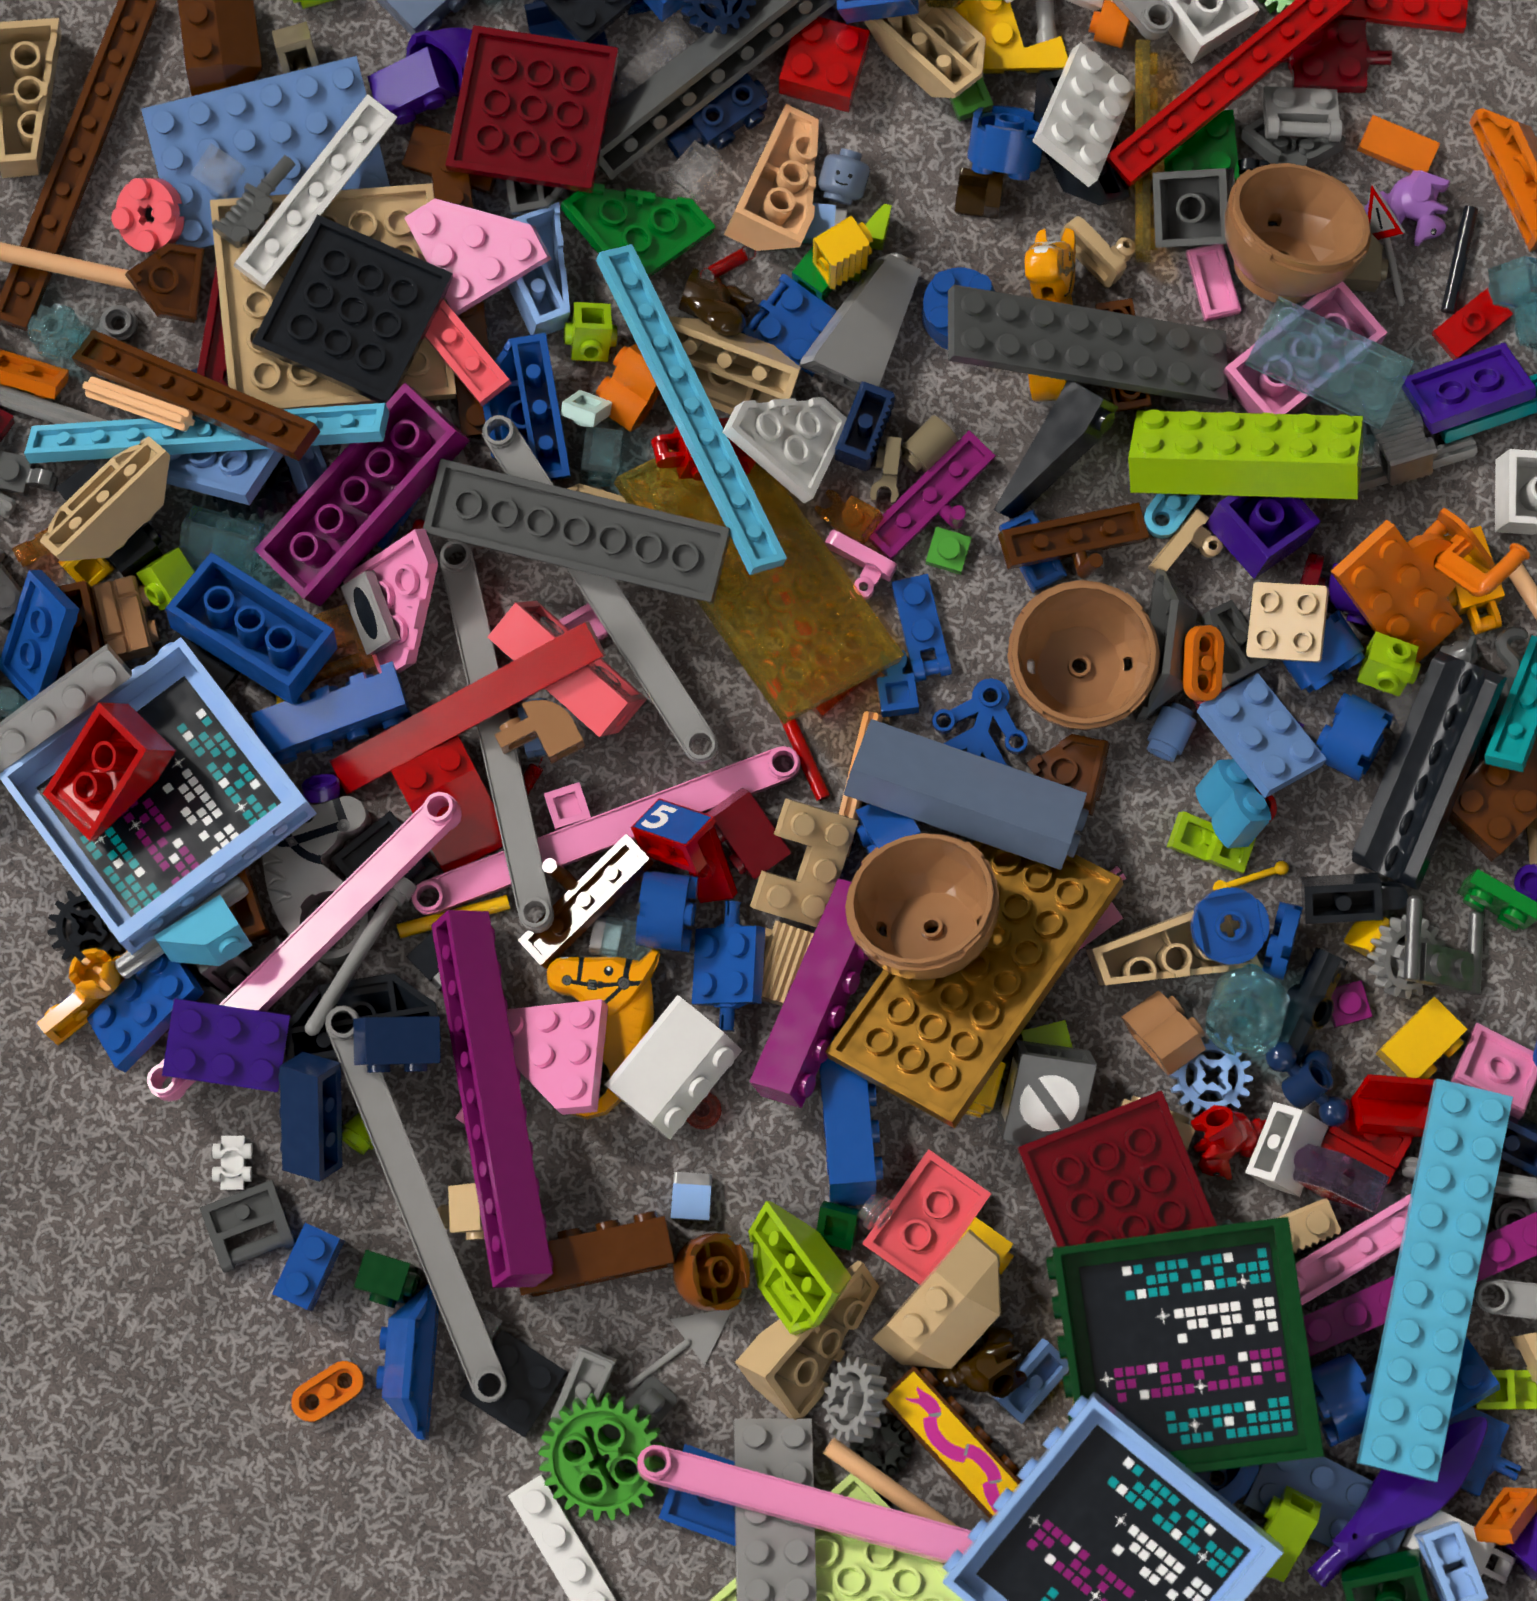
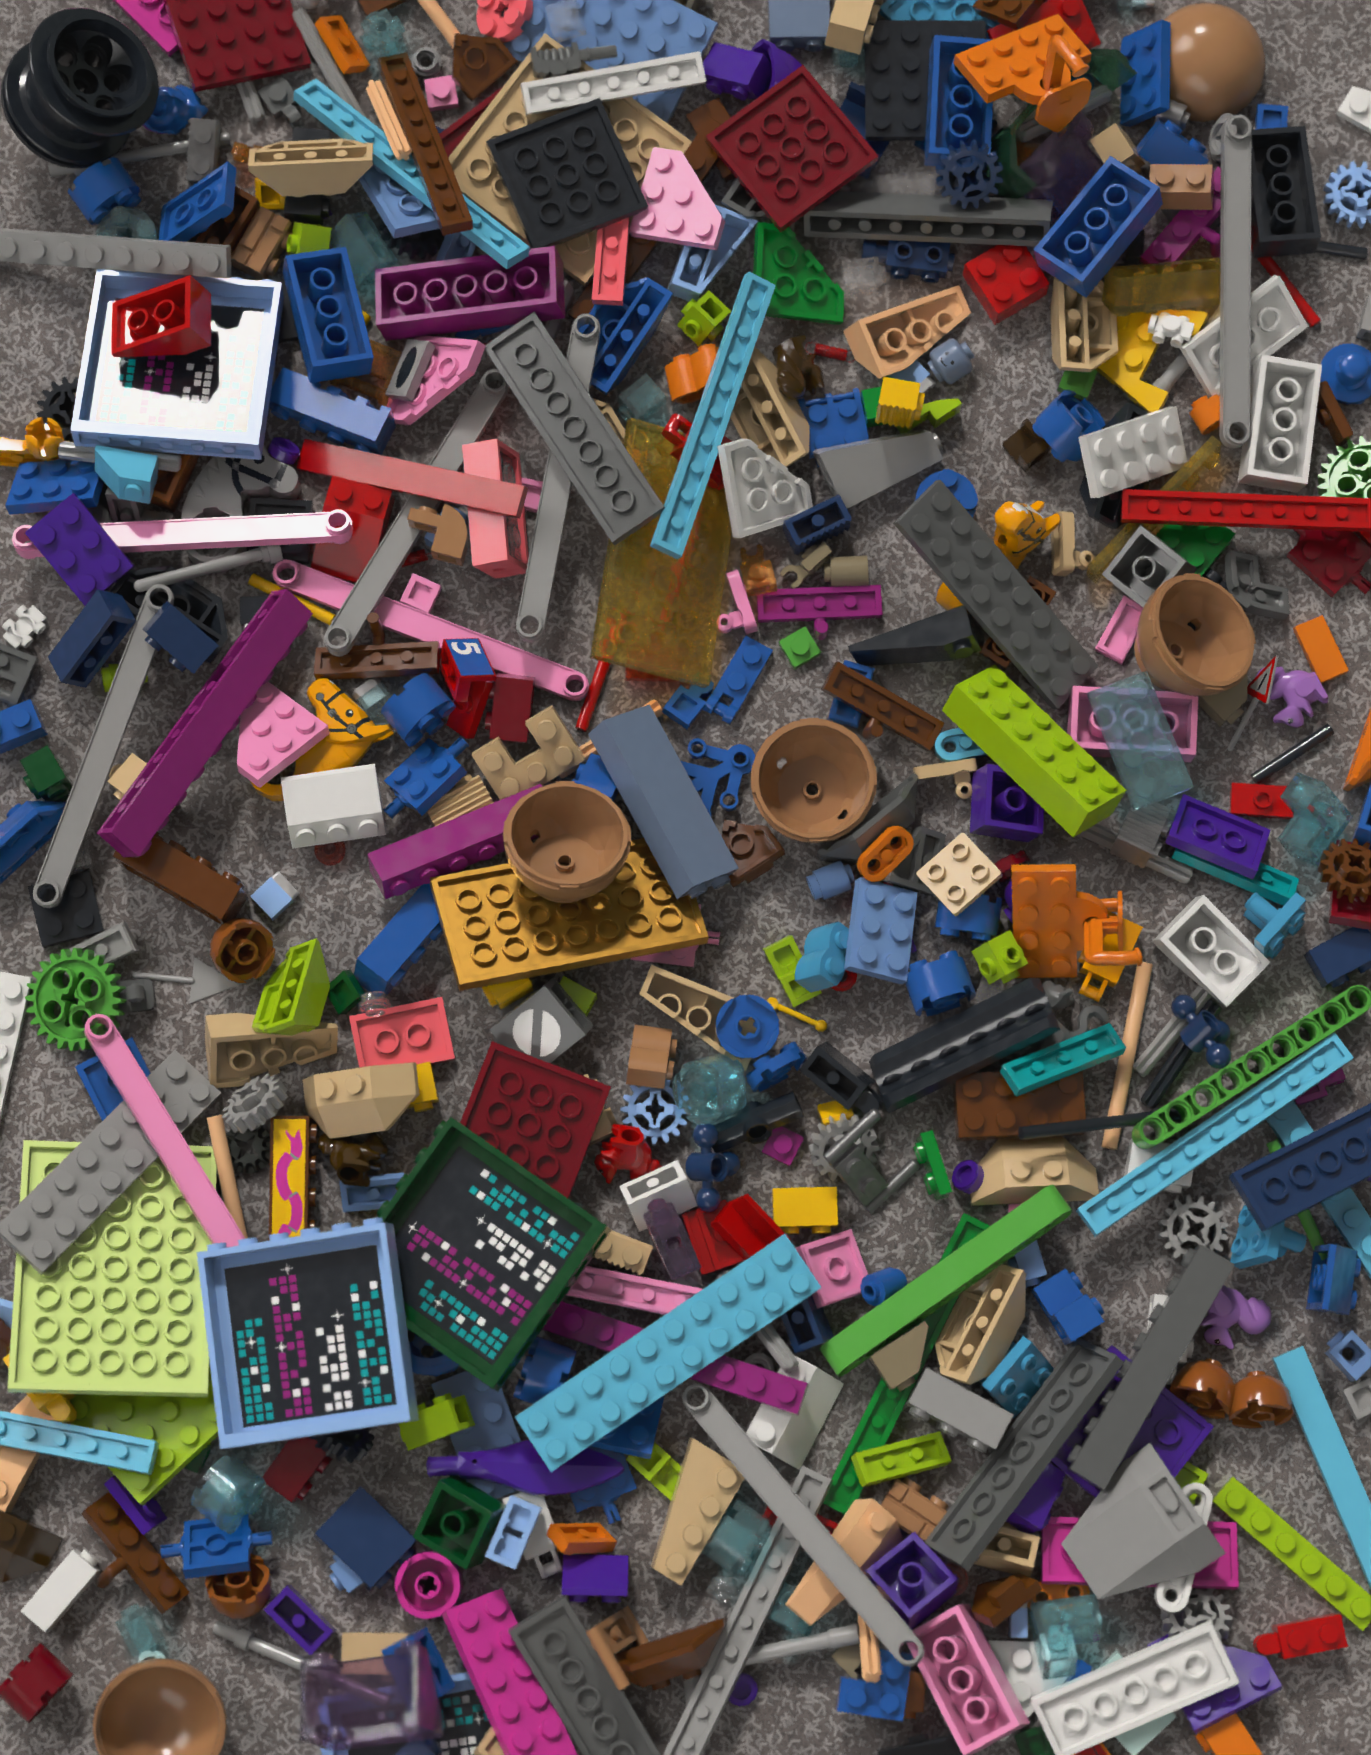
camera: 40 degrees right, 0 degrees up
light aqua plate [560,390,612,427] -> none
light grey plate [1262,86,1342,142] -> none
none -> bright pink plate [424,75,459,112]

